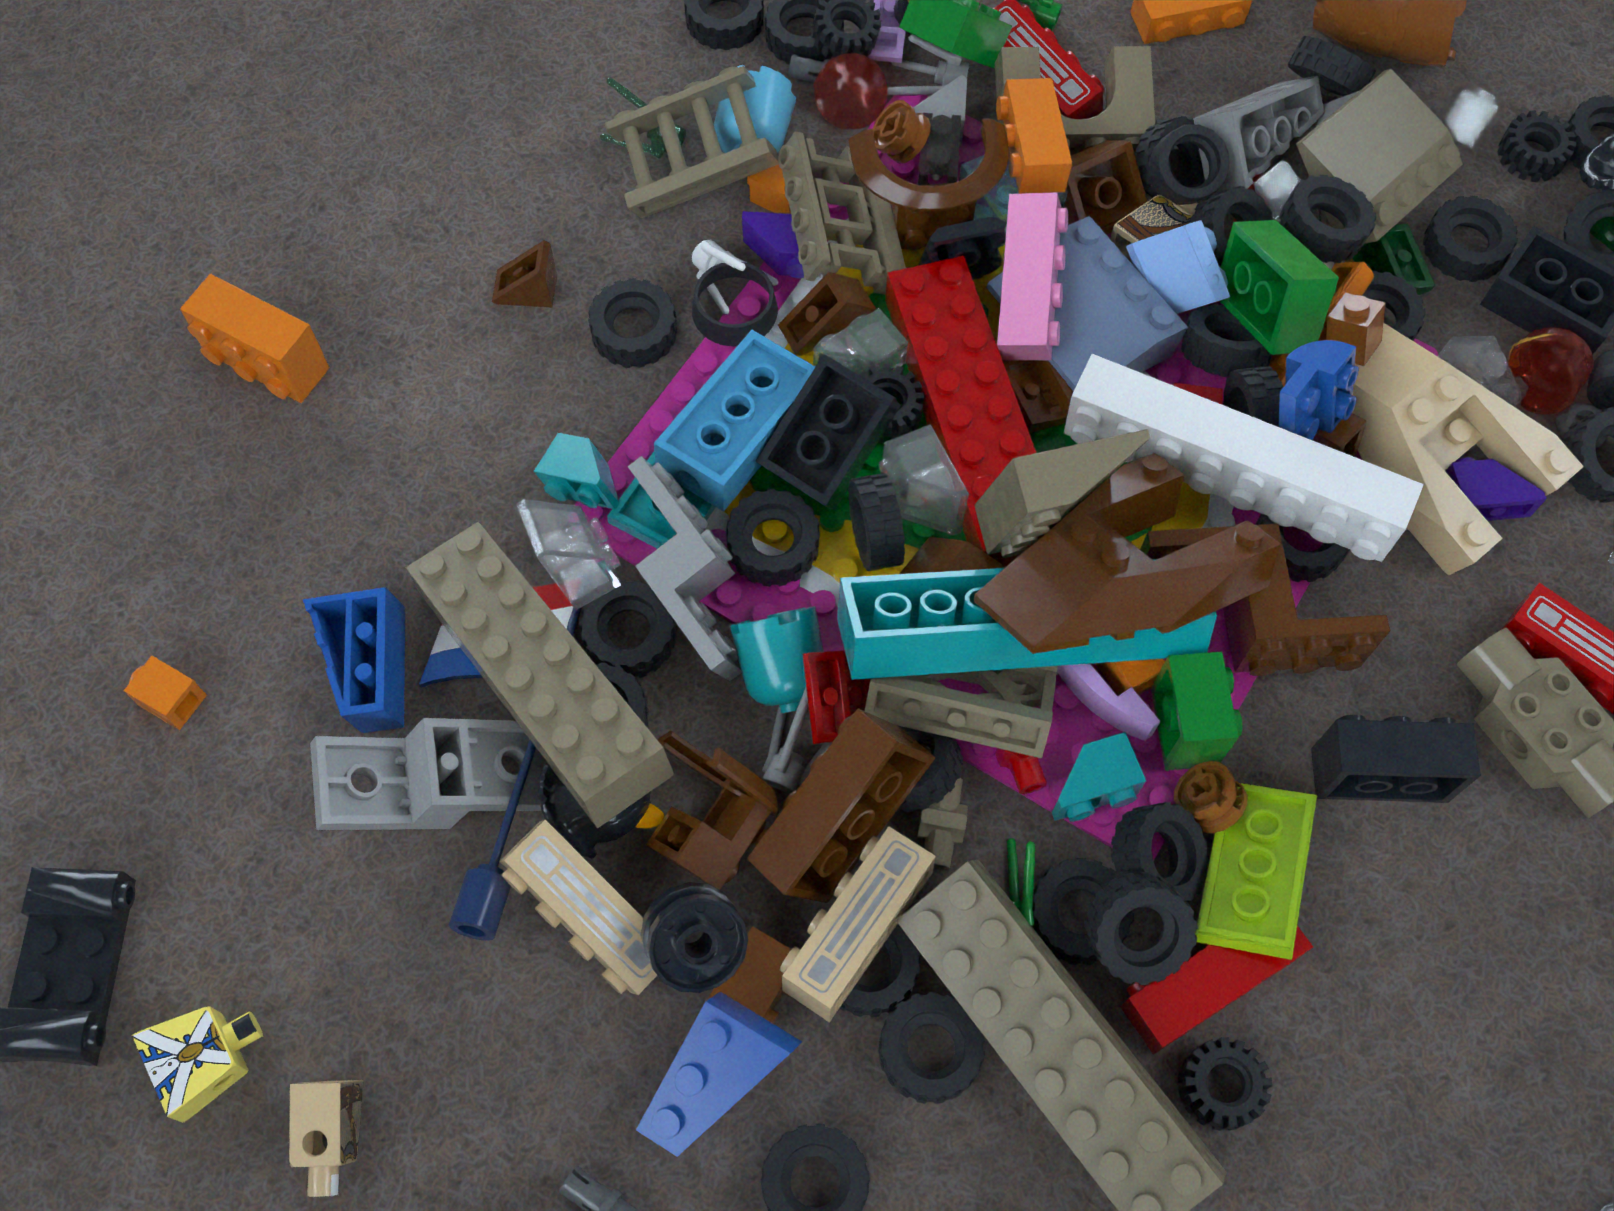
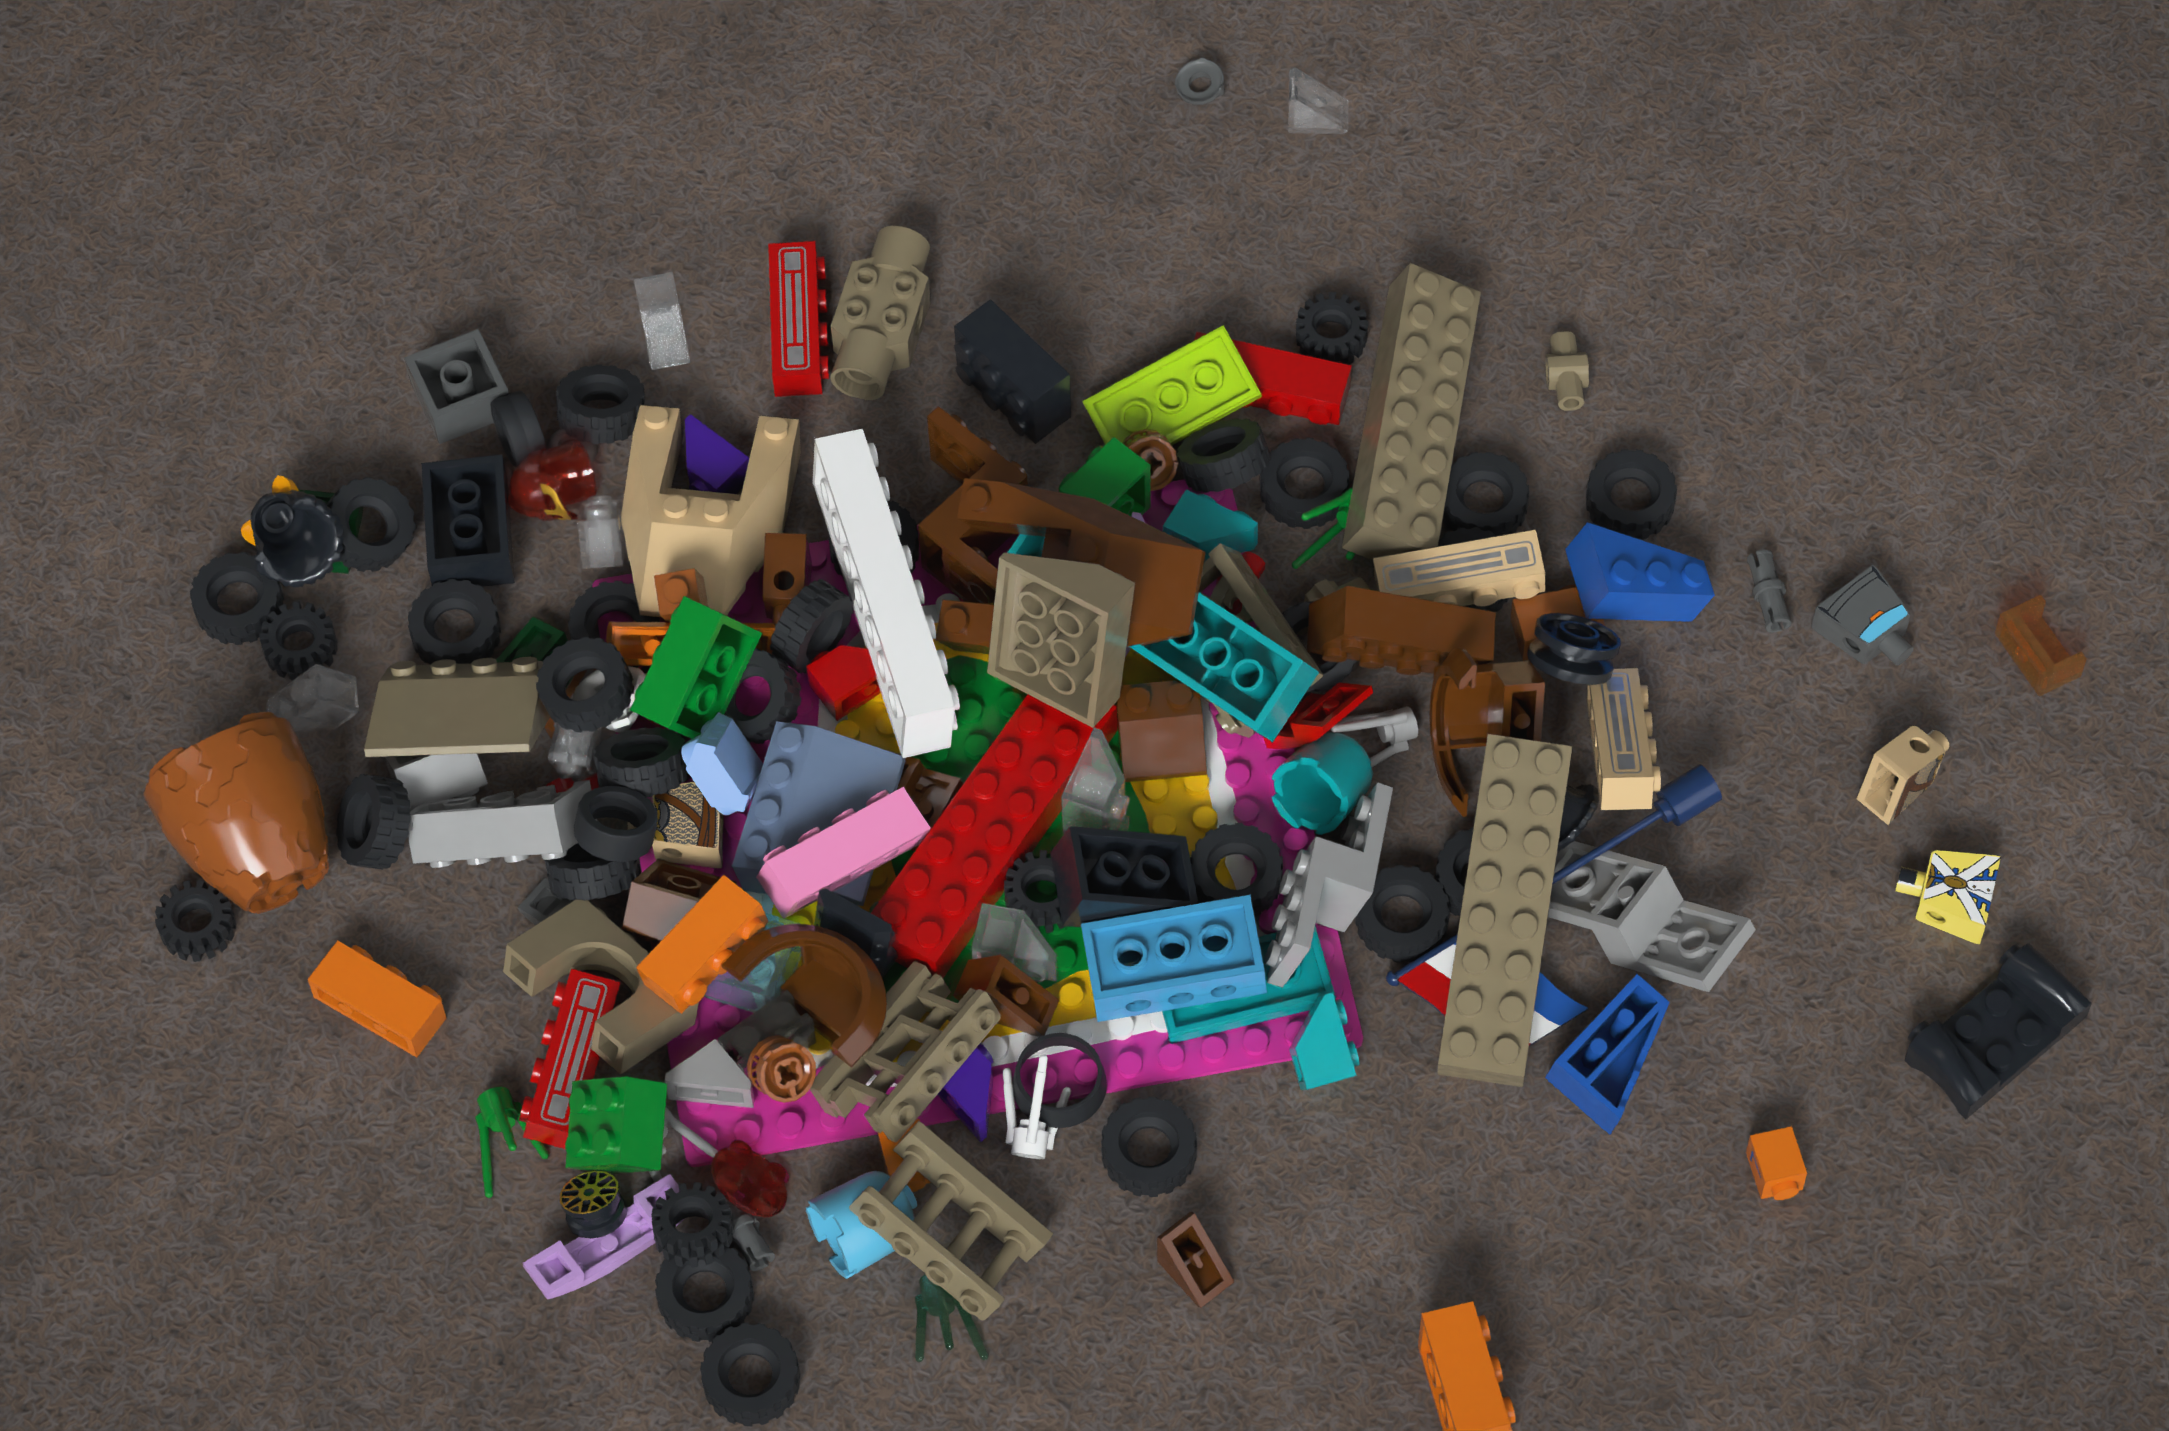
camera: 130 degrees left, 5 degrees down
clear slope [517,499,621,610] -> none
black tyre [848,473,905,571] -> none
black tyre [1084,872,1198,985] -> none
blue brick [1279,340,1359,440] -> none

